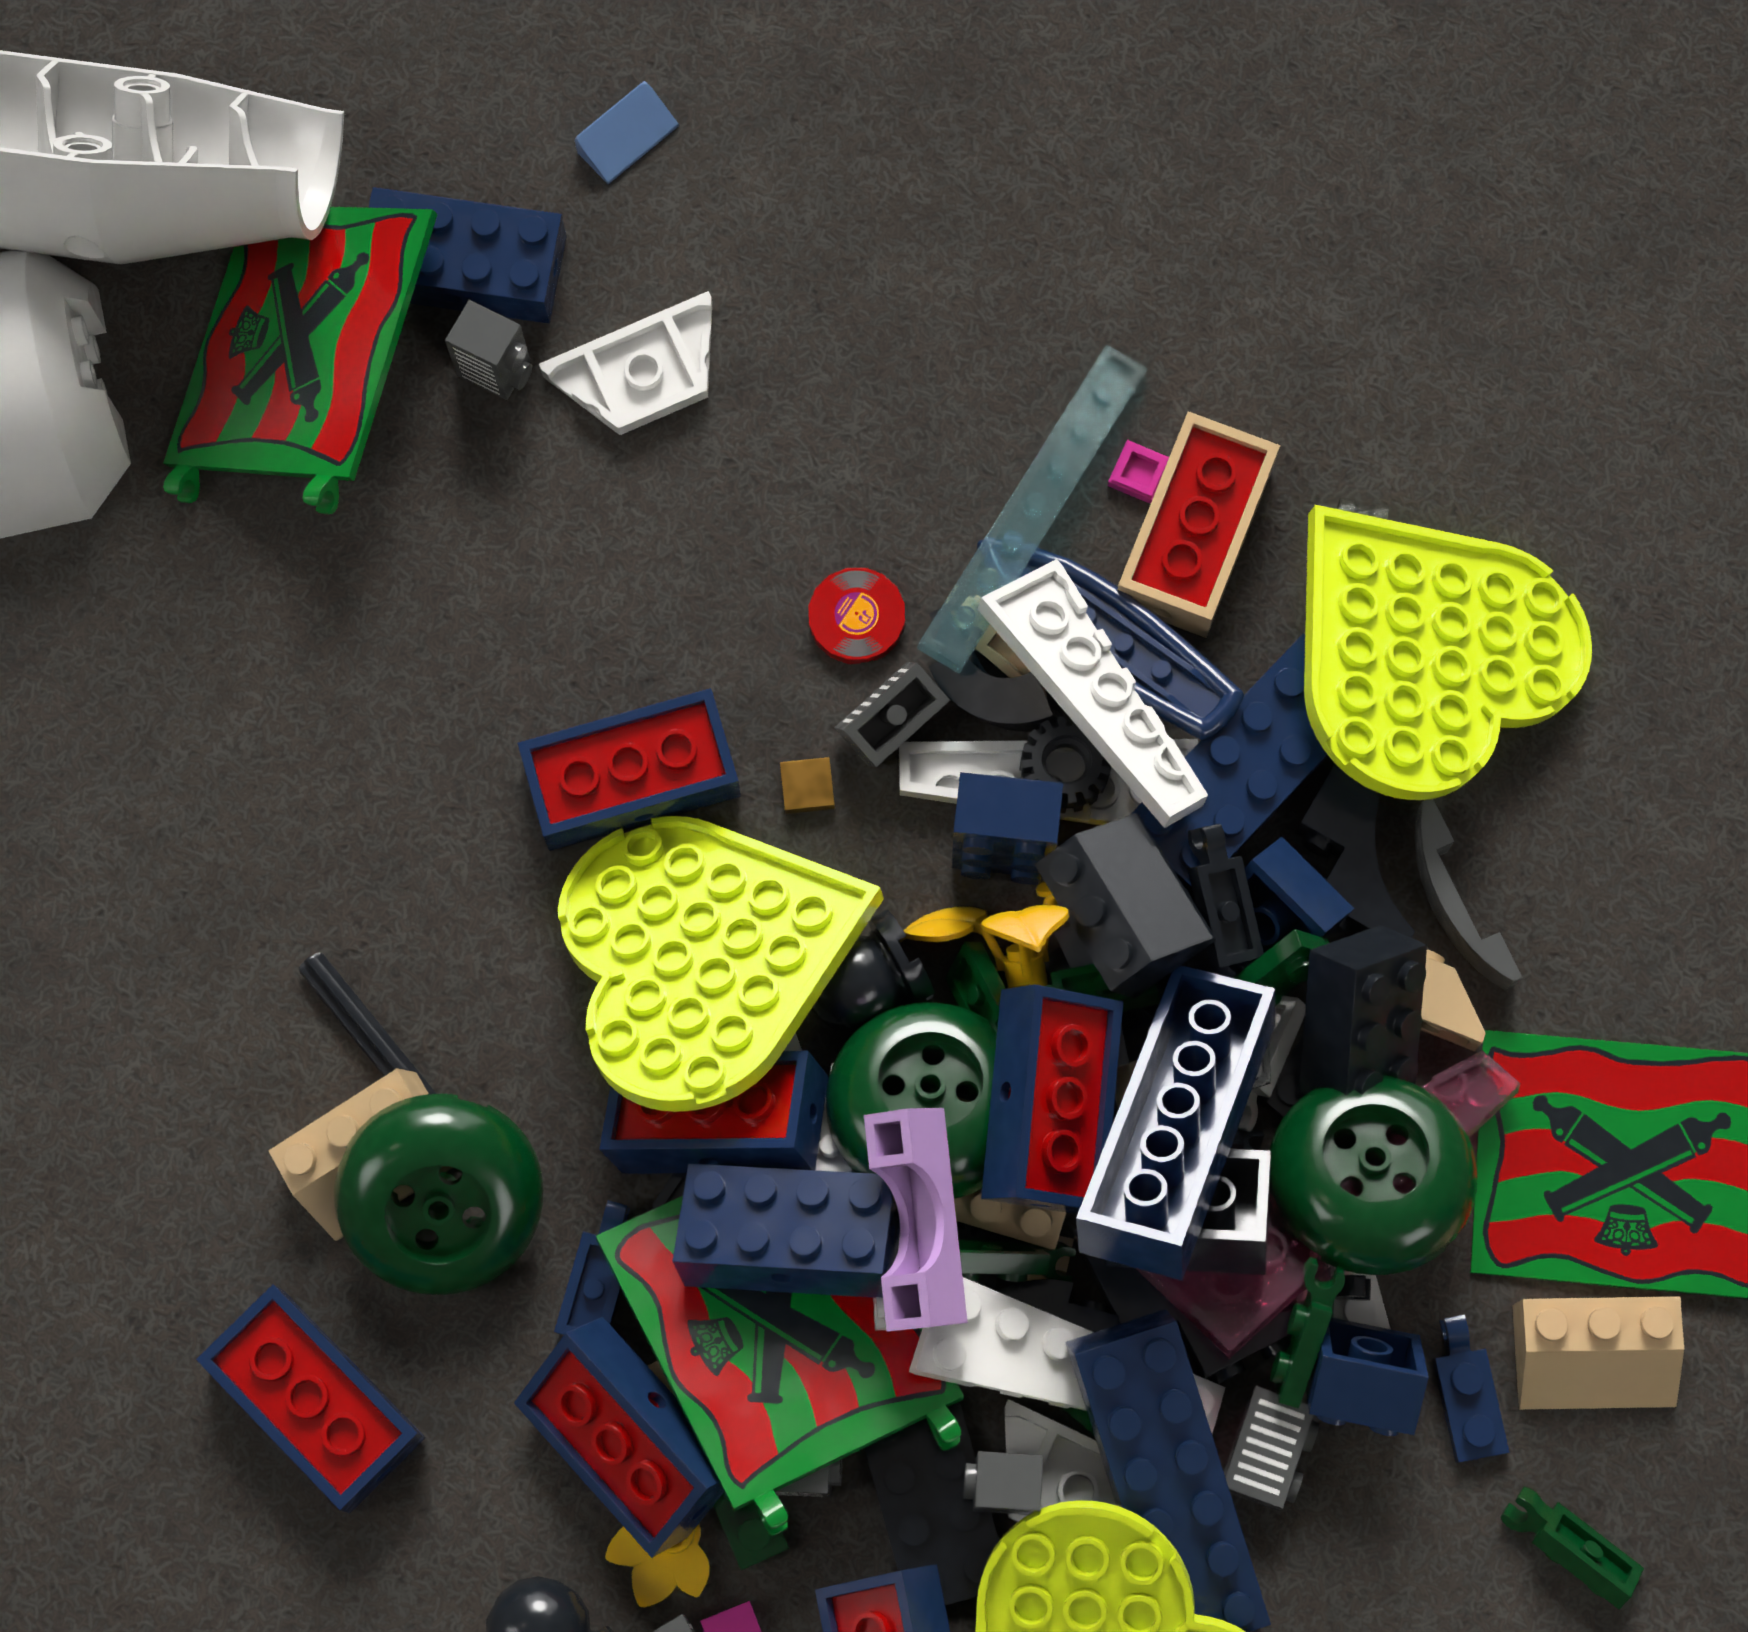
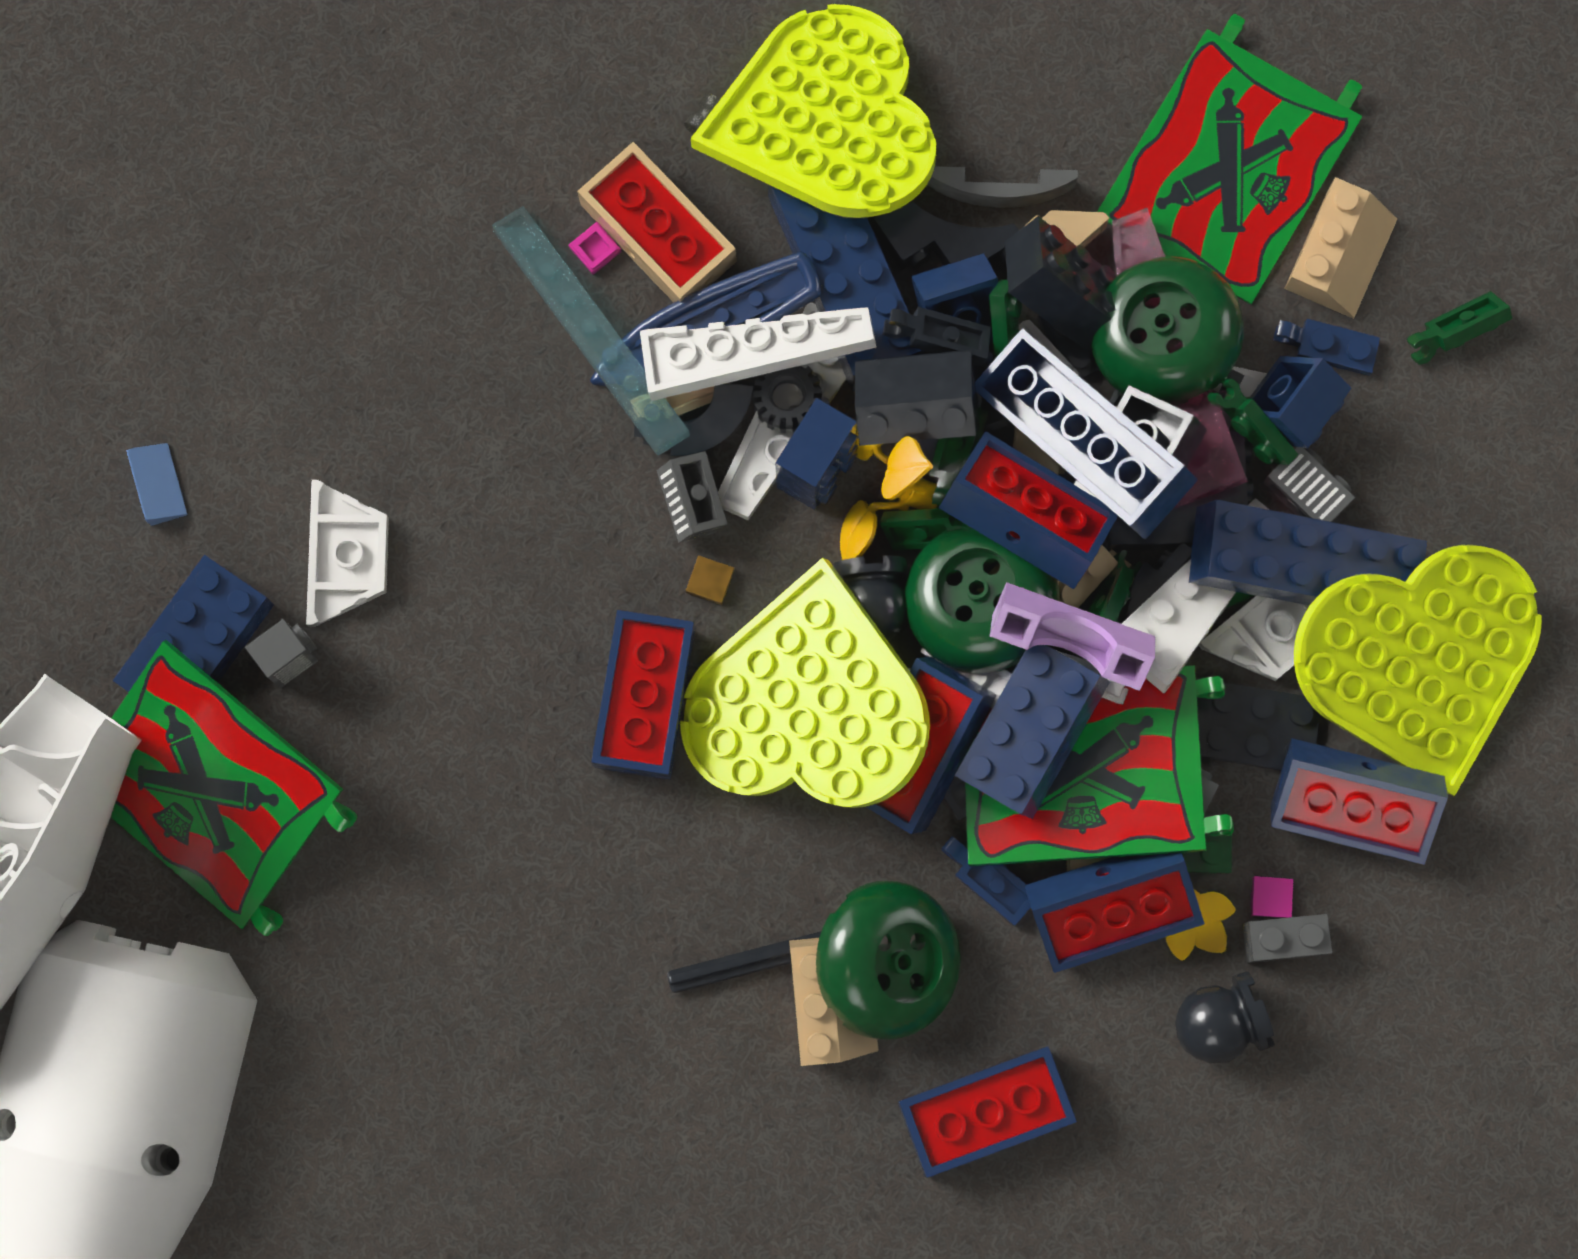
camera: 65 degrees left, 5 degrees up
red tile [808,568,905,664] -> none
dark grey brick [963,1451,1043,1515] -> none

